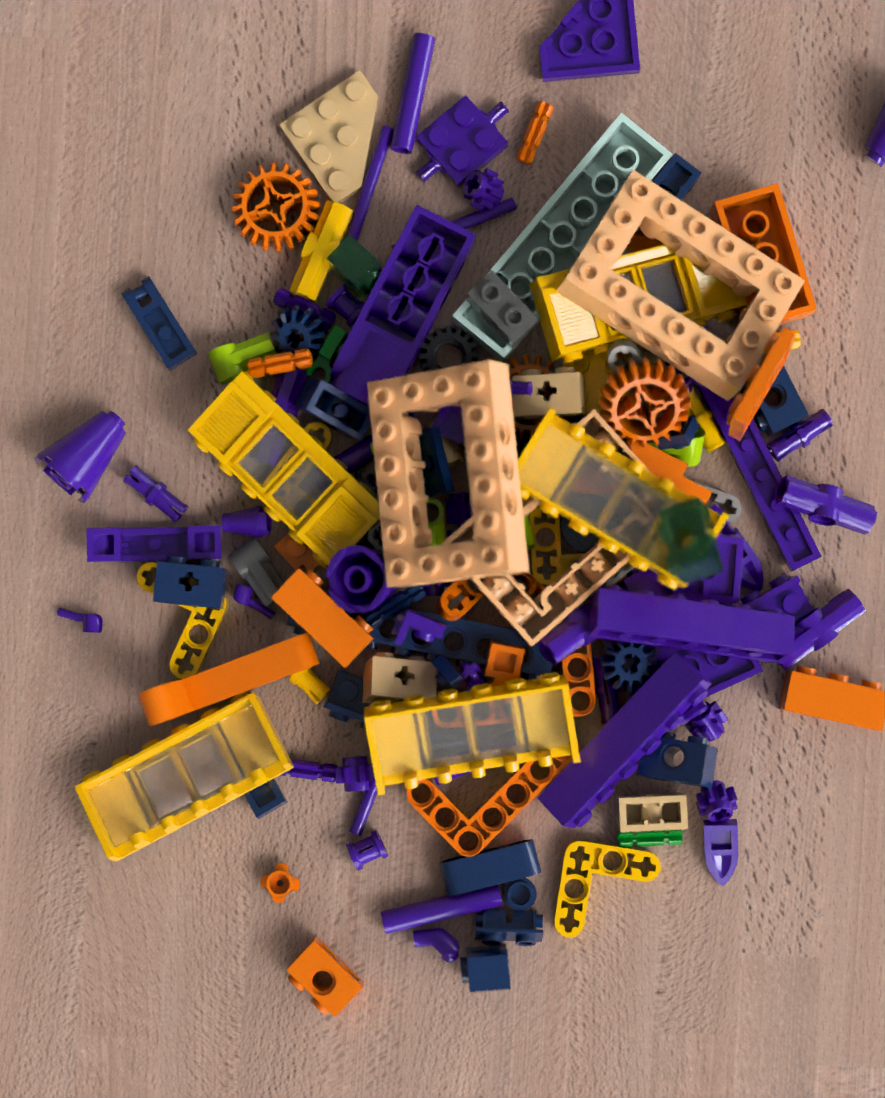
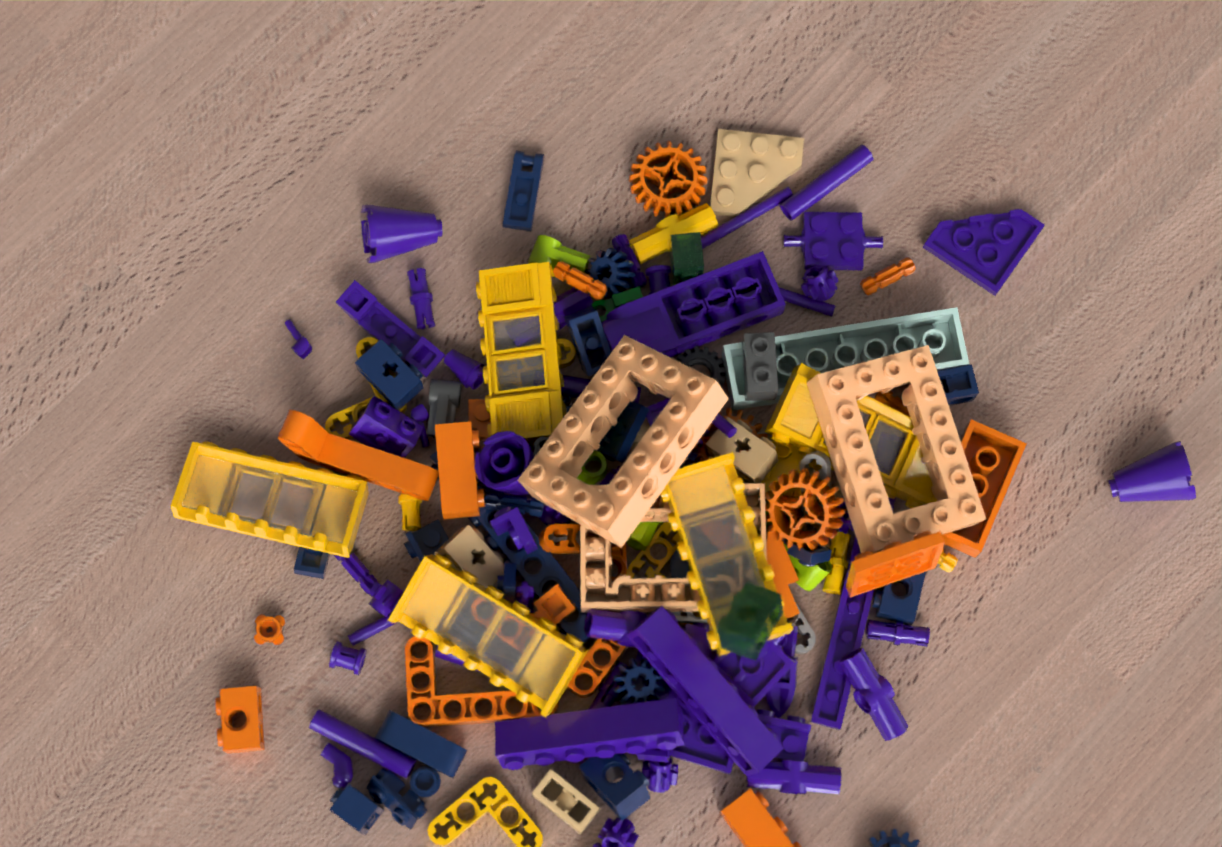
camera: 40 degrees right, 10 degrees down
green axle [617,829,683,847] -> none
none -> dark purple bracket [349,396,423,458]

